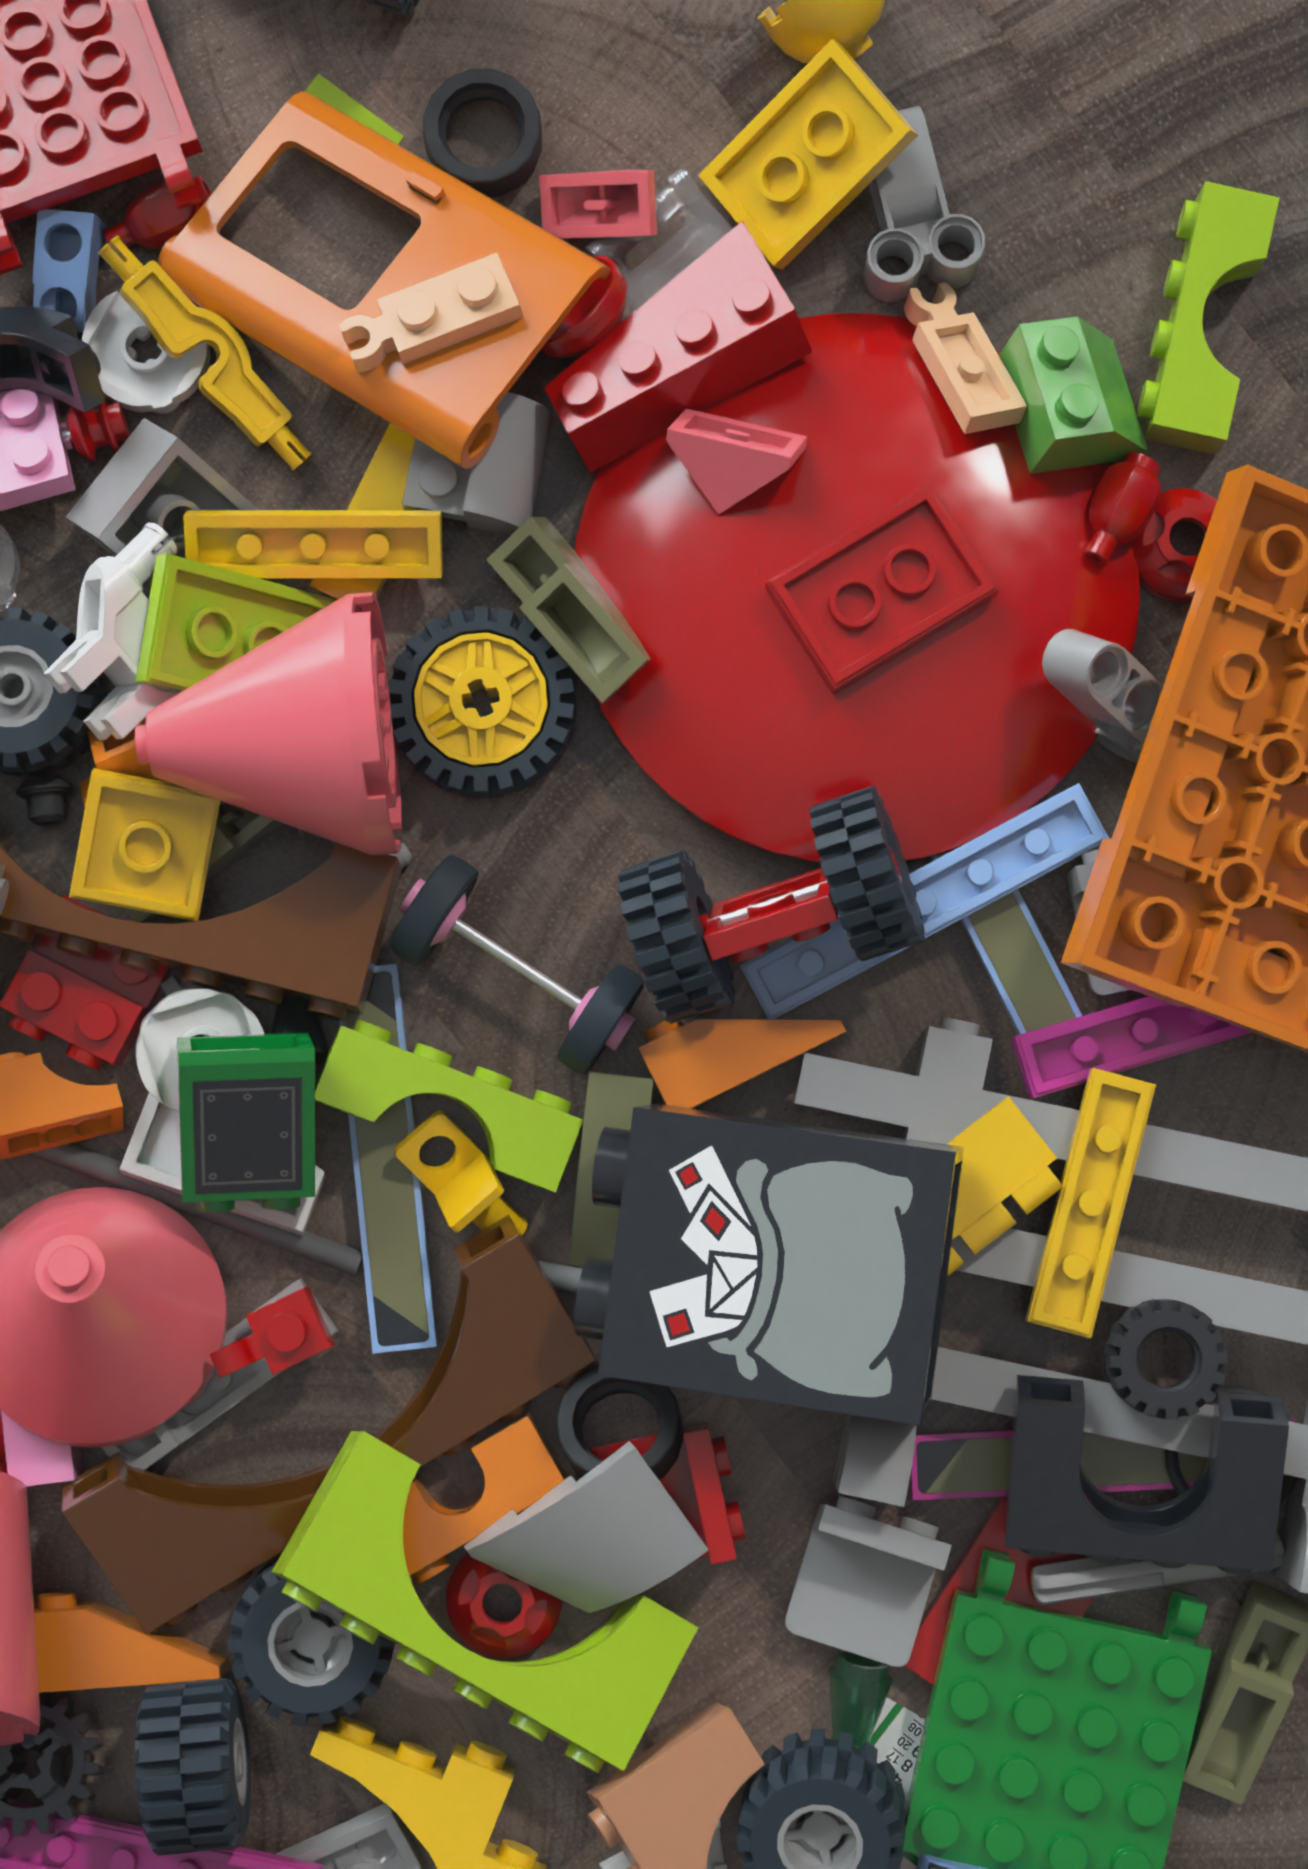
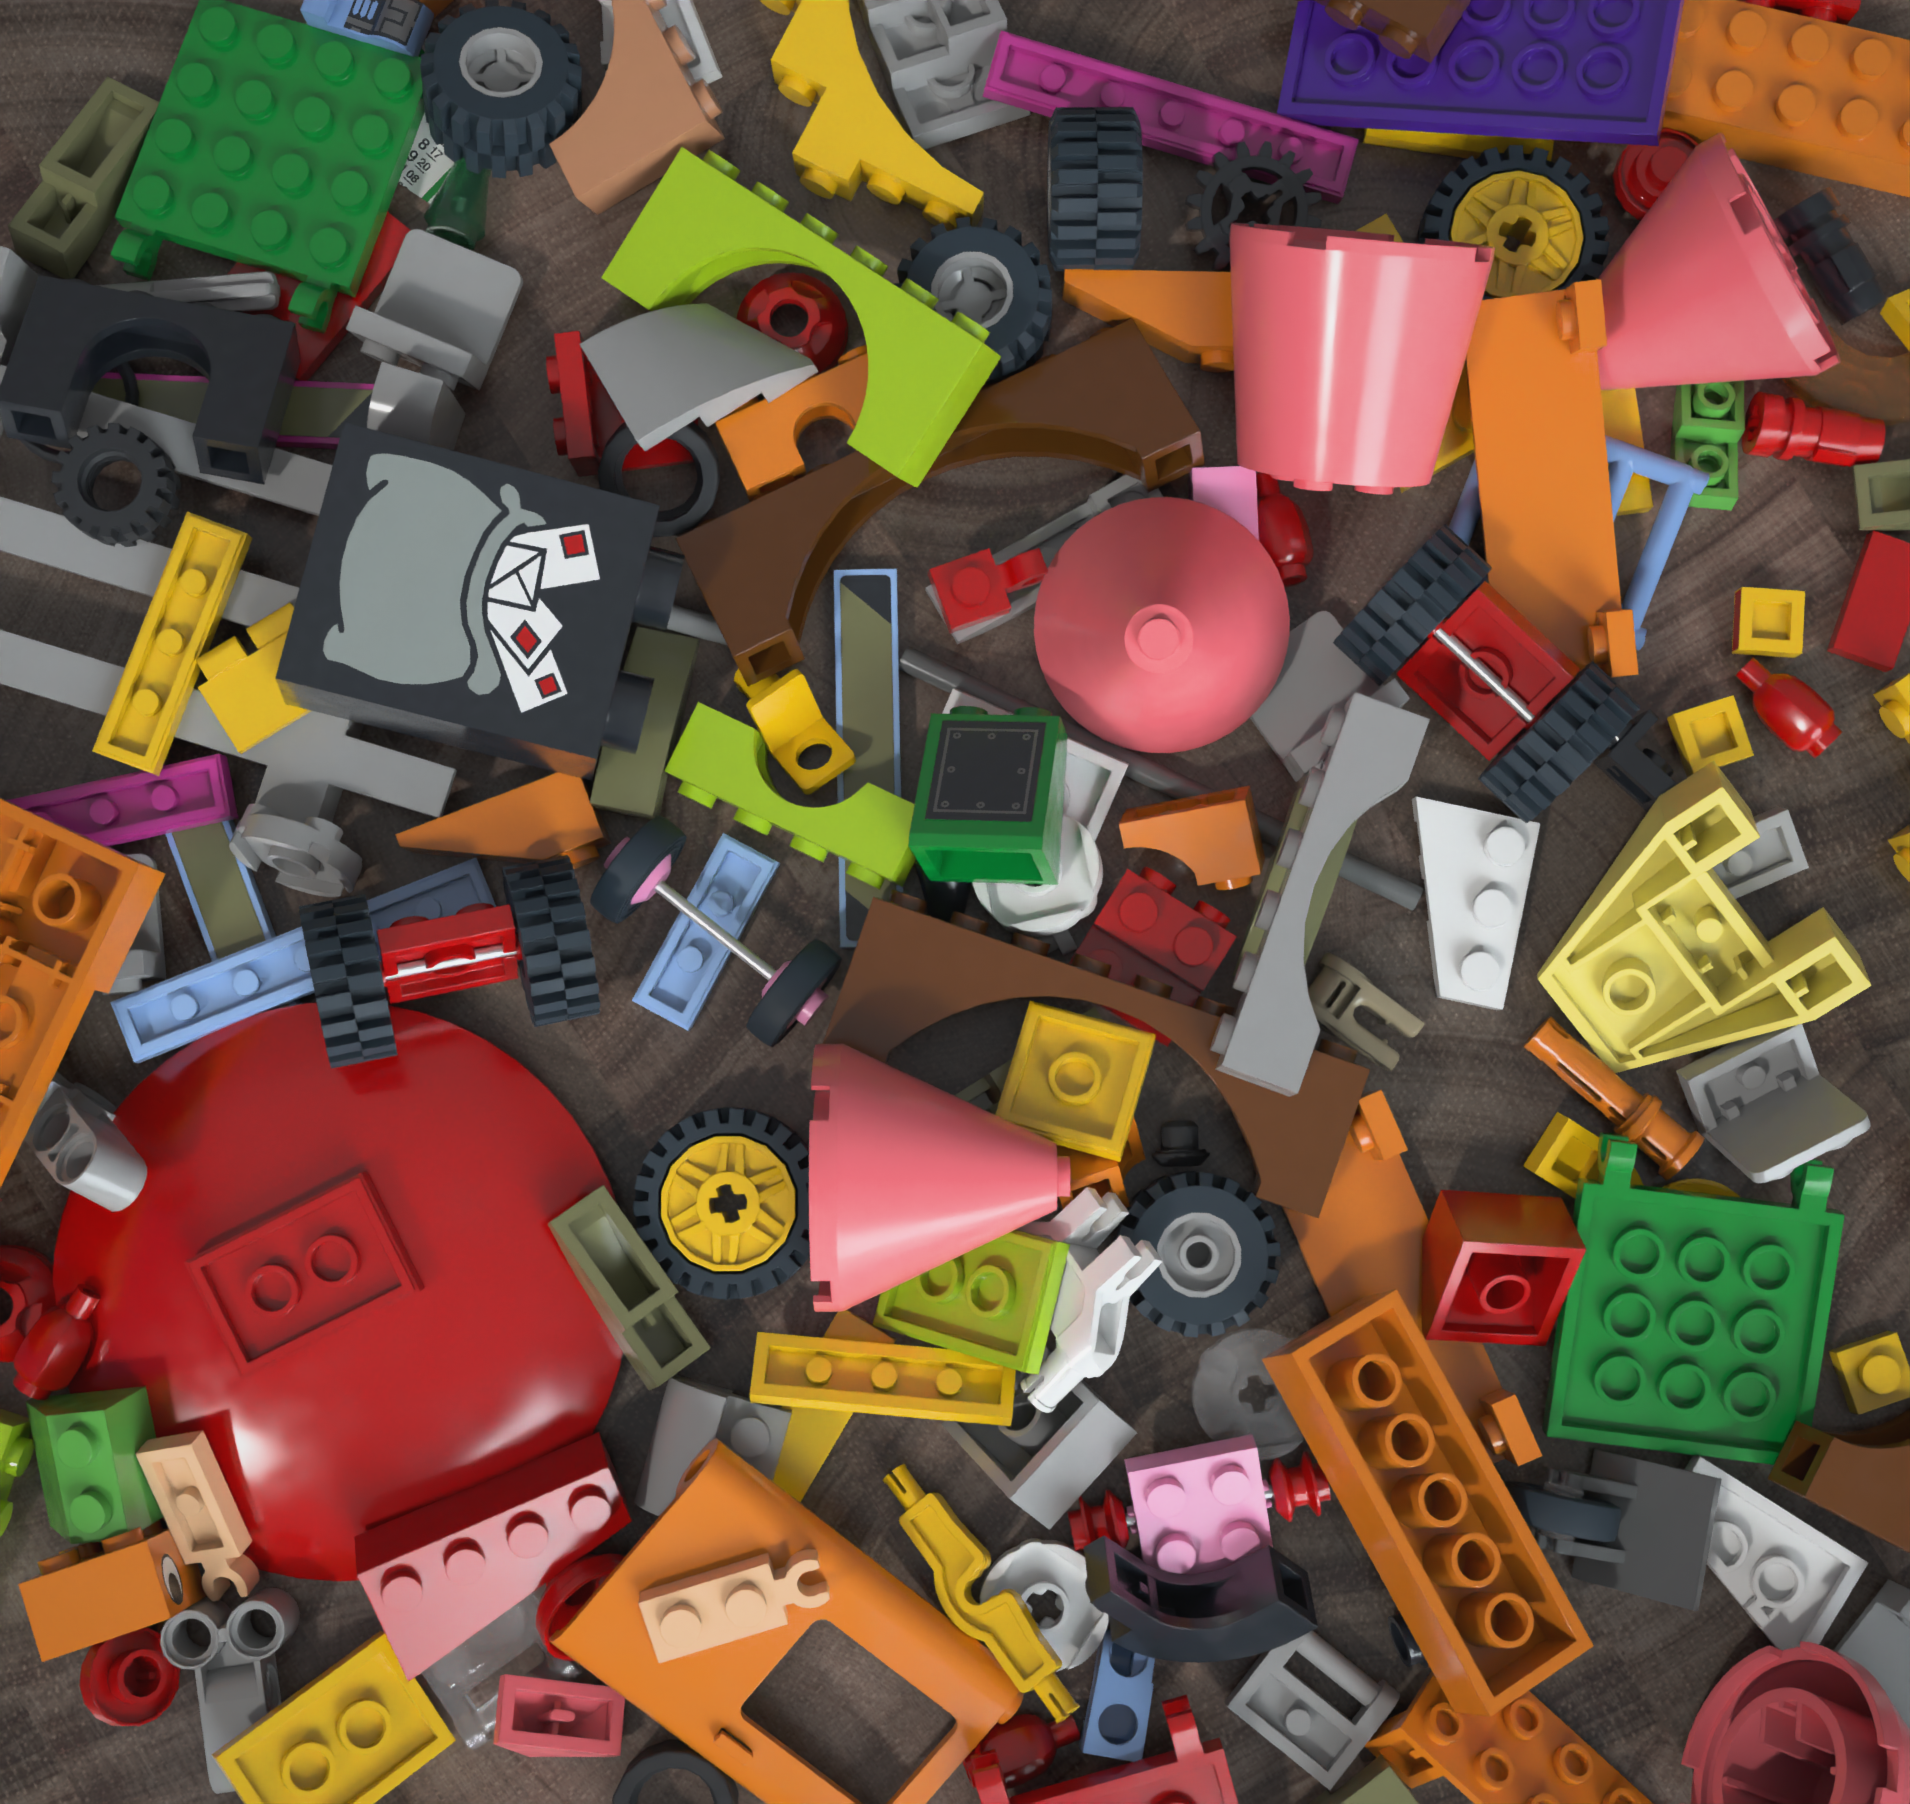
camera: 175 degrees left, 0 degrees up
coral slope [666,408,807,515] -> none
none -> orange brick [18,1519,207,1662]
none -> red plate [79,1628,180,1726]
none -> light grey plate [229,804,362,897]
none -> light blue tile [632,833,780,1031]

